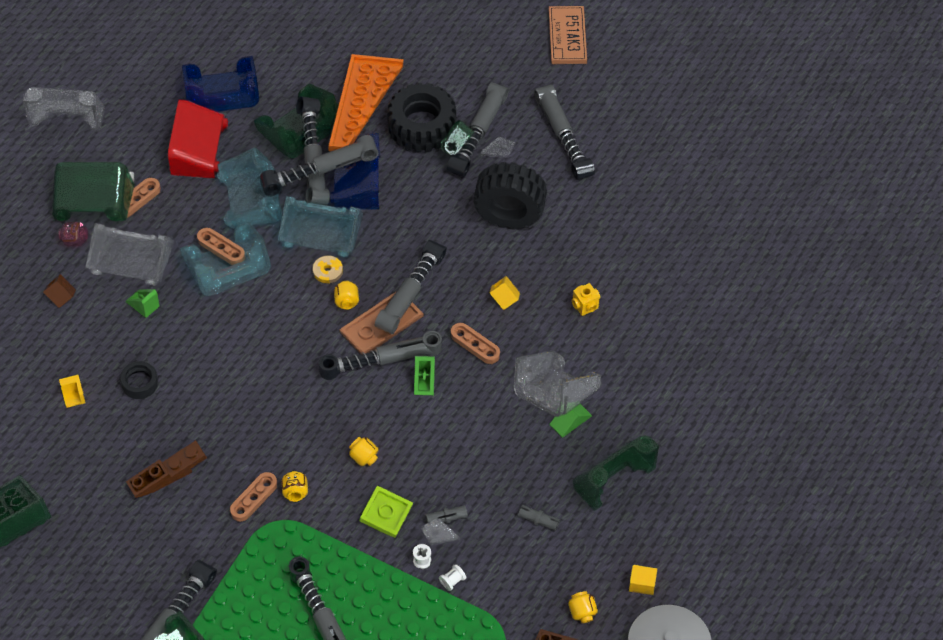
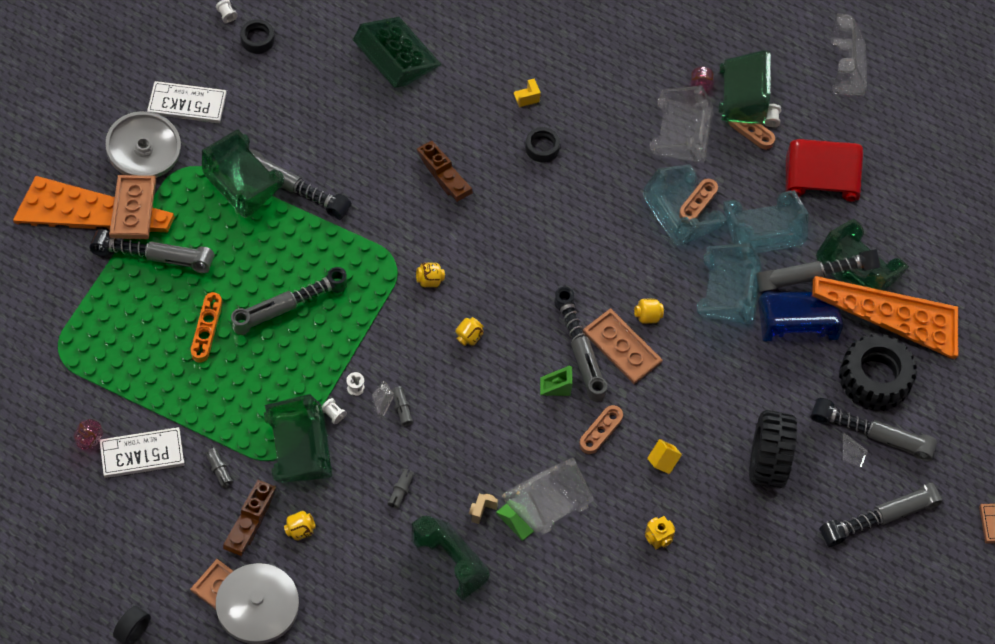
camera: 85 degrees right, 5 degrees up
reddish brown panel [43,274,76,308] -> none
bright green slope [125,289,160,318] -> none
clear blue windscreen [182,56,259,112] -> none
nougat plate [230,472,277,522] -> none
piece [259,135,379,196] -> none
piece [313,256,343,284] -> none
lime plate [359,486,413,538] -> none
dark grey piece [375,240,447,335] -> none
clear green piece [440,120,474,155] -> none
yellow panel [629,565,657,595] -> none
none -> clear green windscreen [264,394,332,483]
none -> tan bracket [469,493,498,524]

